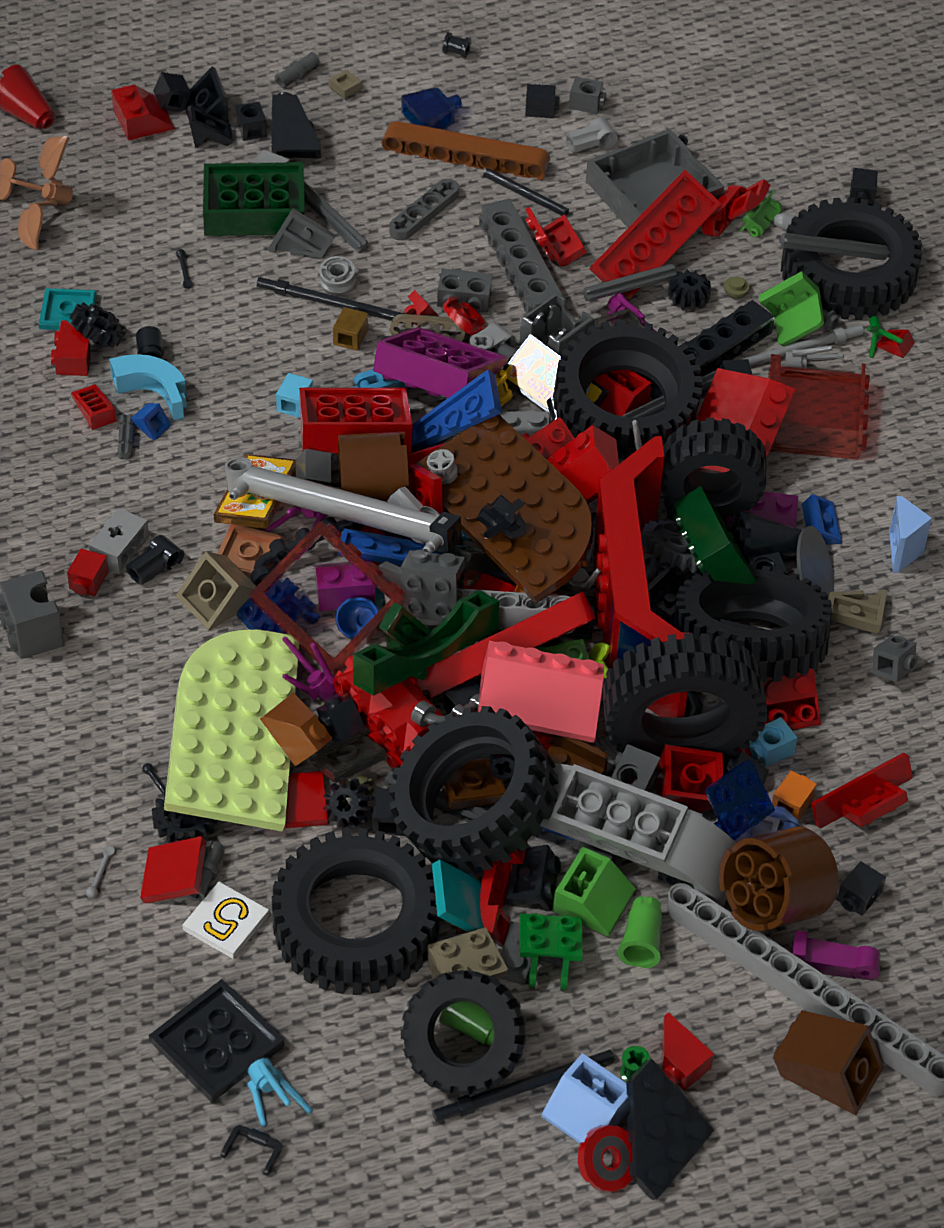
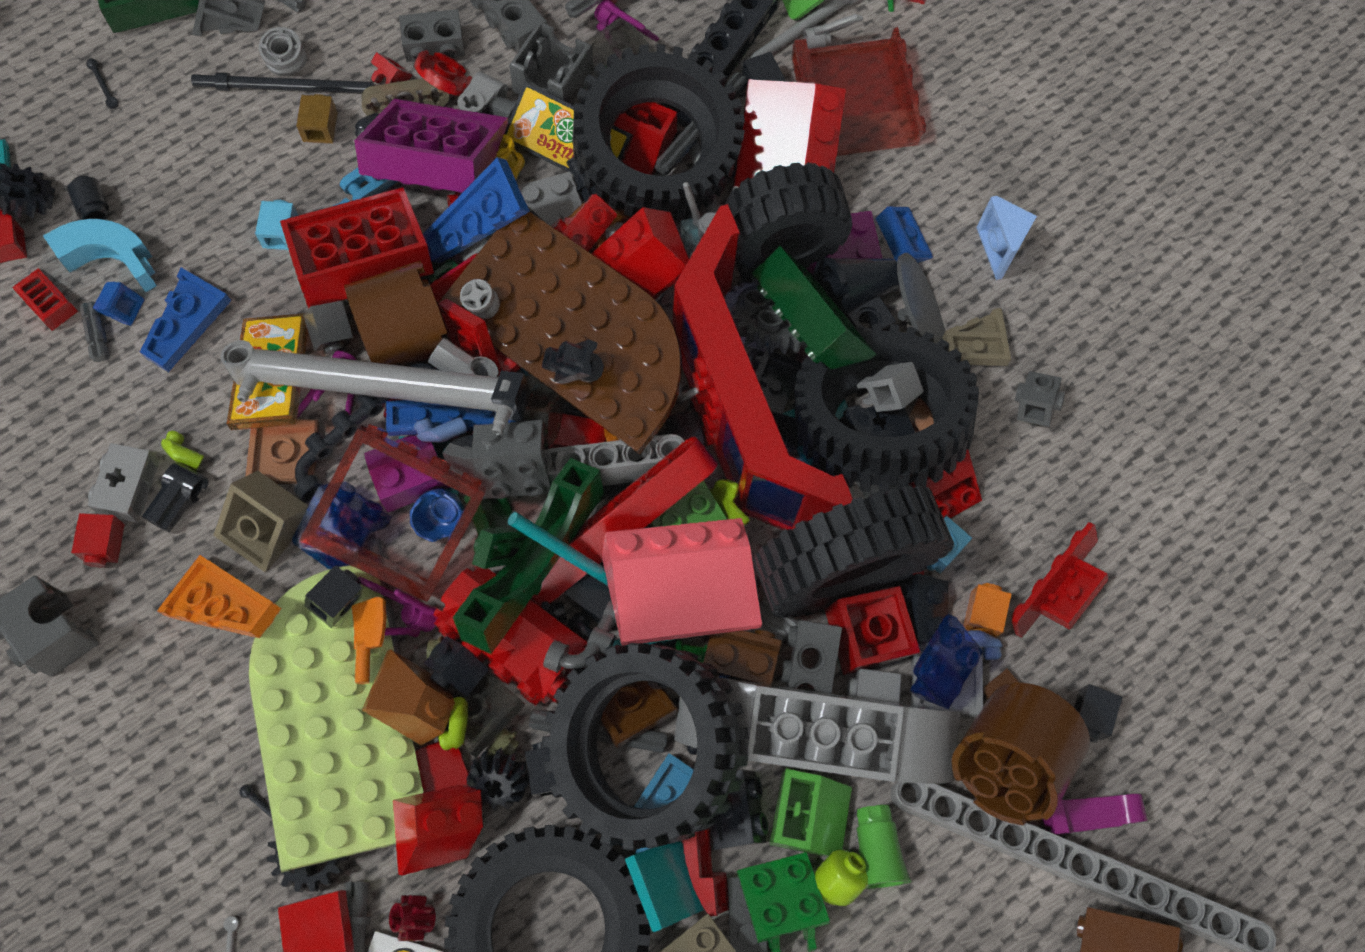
camera: 20 degrees left, 20 degrees up
none -> blue wing [140,267,231,372]
none -> orange wing [157,555,282,639]
none -> lime arm [161,430,204,470]
none -> black brick [304,565,363,628]
none -> orange piece [352,597,386,684]
none -> dark red gear [389,895,436,941]
none -> red slope [393,785,483,876]
none -> medium blue arm [414,417,467,442]
none -> lime arm [439,697,468,750]
none -> teal bar [508,512,608,586]
none -> lime head [815,849,868,906]
none -> light grey brick [857,362,924,412]

